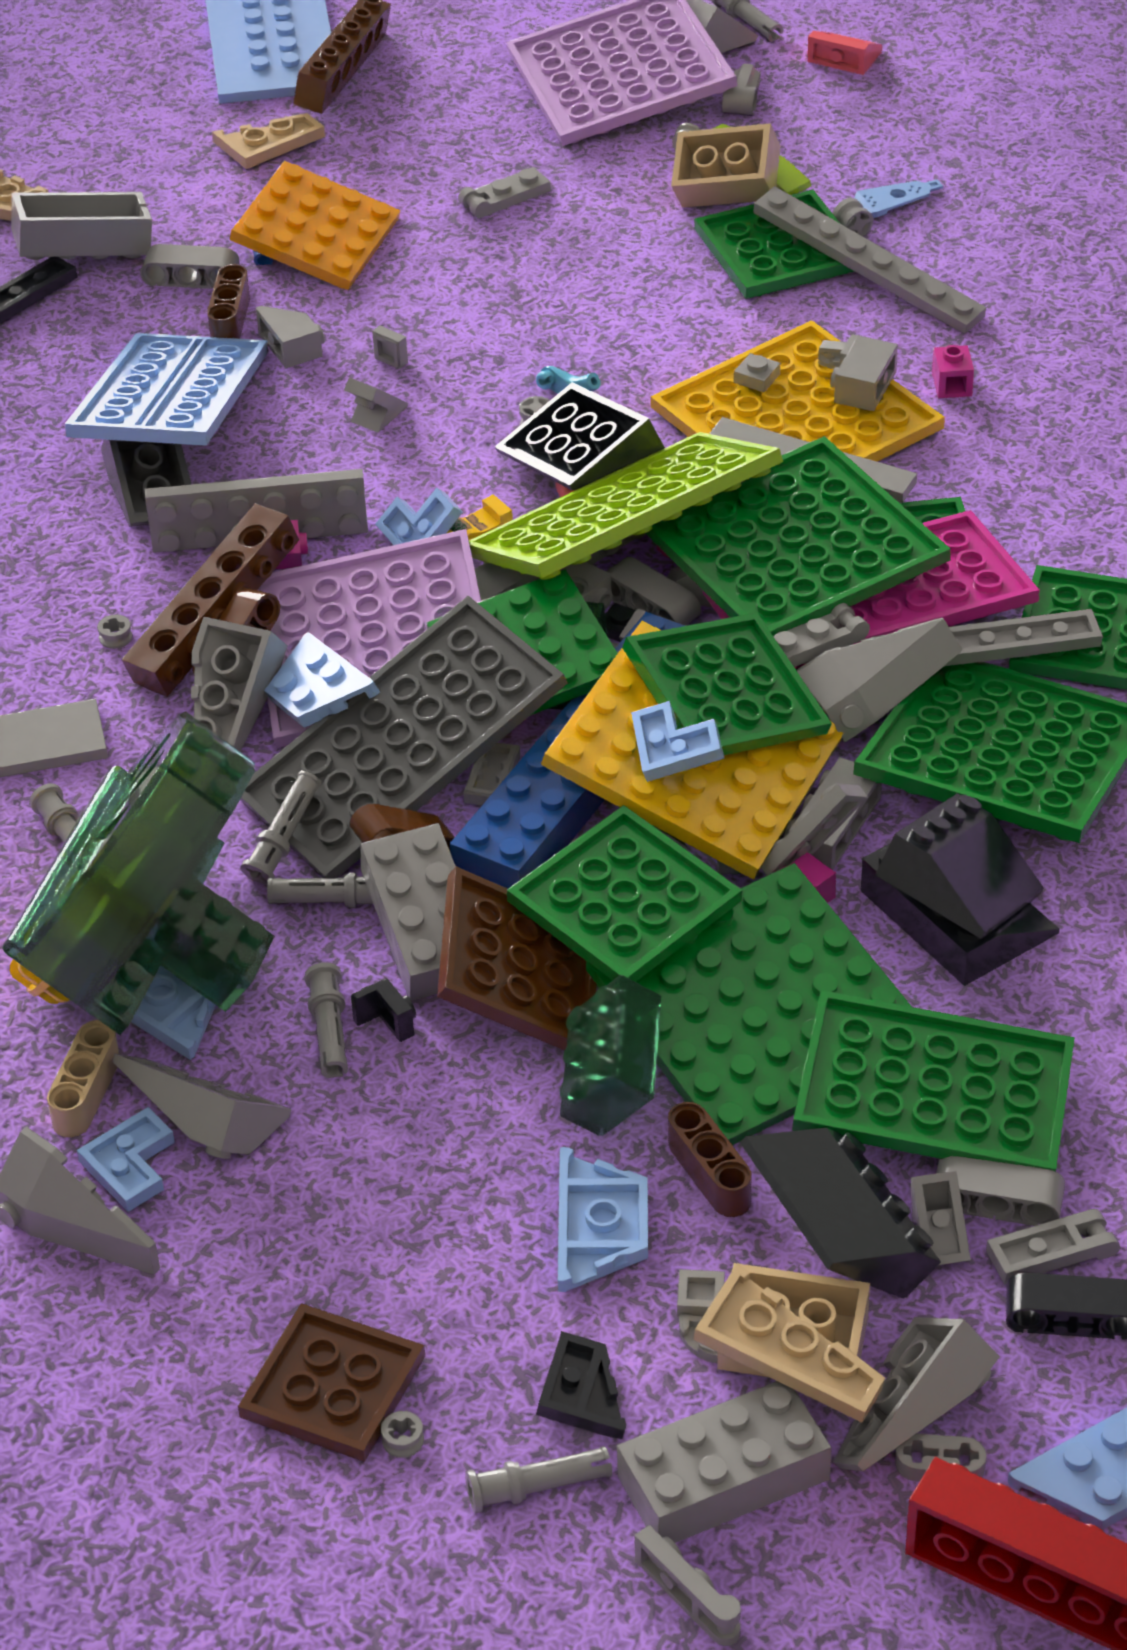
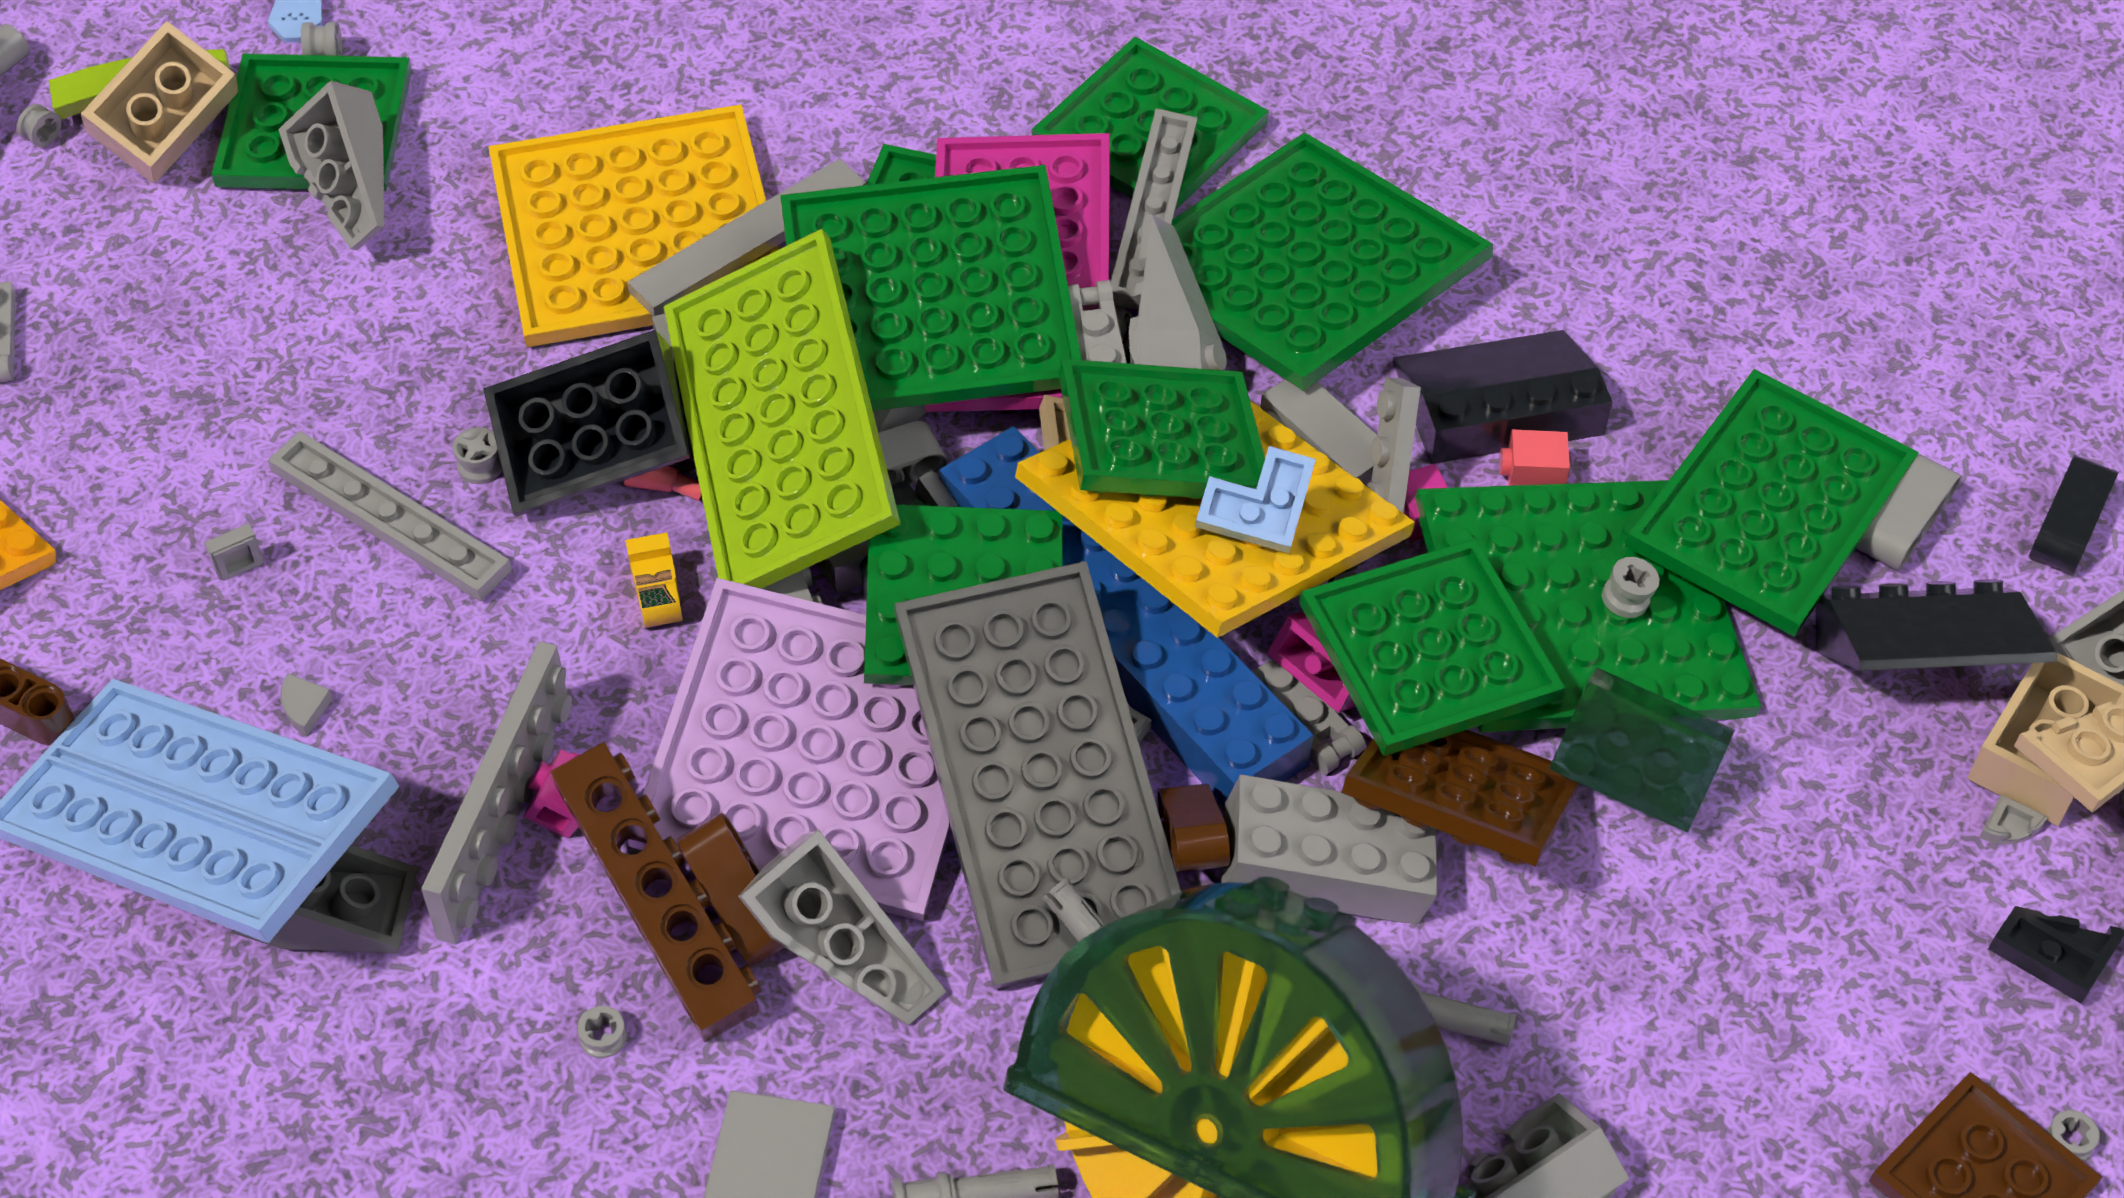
camera: 70 degrees left, 10 degrees up
light grey slope [256,306,325,368] -> none
light blue wing [264,632,380,728] -> none
light grey slope [344,377,409,433] -> none
black bracket [351,978,416,1042] -> none
light blue plate [375,488,463,545] -> none
medium azure arm [536,366,601,394] -> none
light blue wing [558,1147,648,1292] -> none
reddish brown beam [668,1102,752,1217] -> none
light grey plate [677,1269,725,1317] -> none
light grey plate [734,353,781,392] -> none
light grey plate [753,186,986,333] -> none
light grey hinge [818,334,898,411] -> none
black slope [875,793,1044,939] -> none
light grey slope [911,1171,971,1265] -> none
dark pink brick [932,345,974,399] -> none
light grey plate [986,1209,1120,1285] -> none
none -> light grey plate [268,431,512,602]
none -> light grey wedge [279,81,385,251]
none -> light grey tile [280,673,333,736]
none -> coral brick [1499,430,1570,486]
none -> light grey wheel [1602,557,1660,618]

